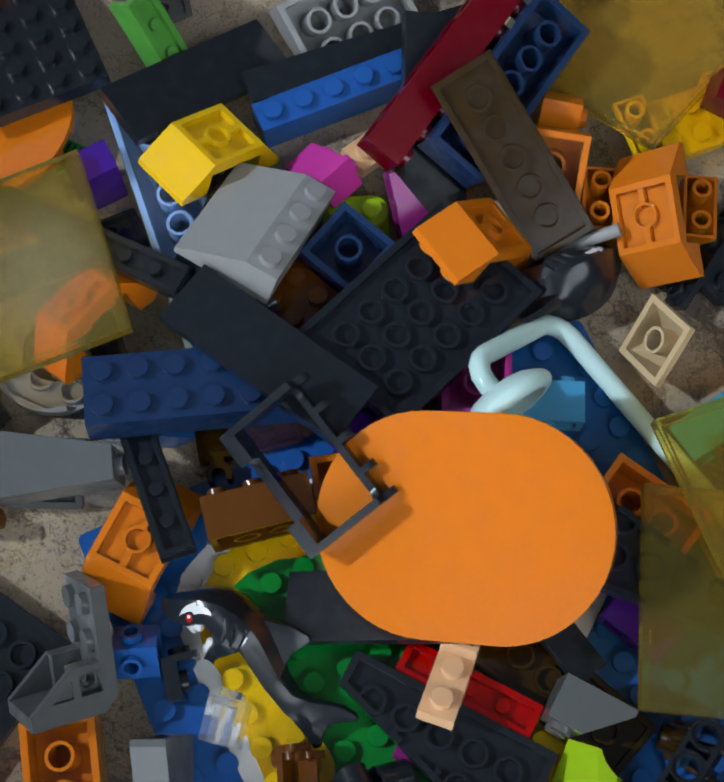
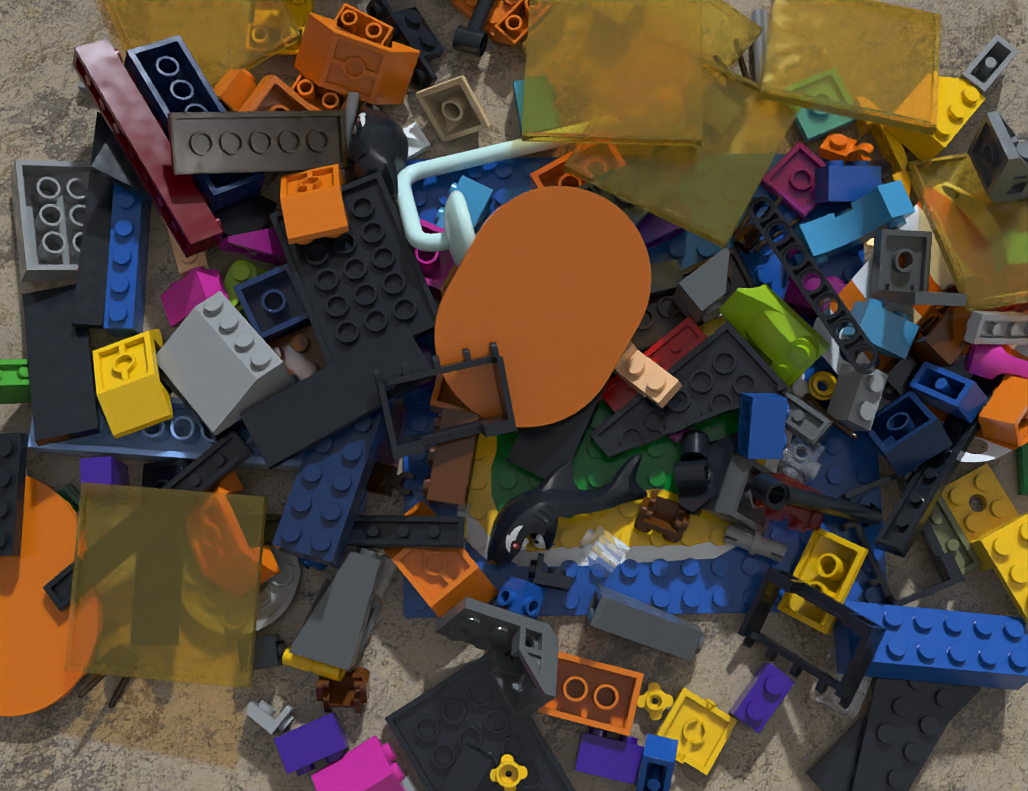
camera: 65 degrees left, 5 degrees up
none -> white tile [403,122,431,160]

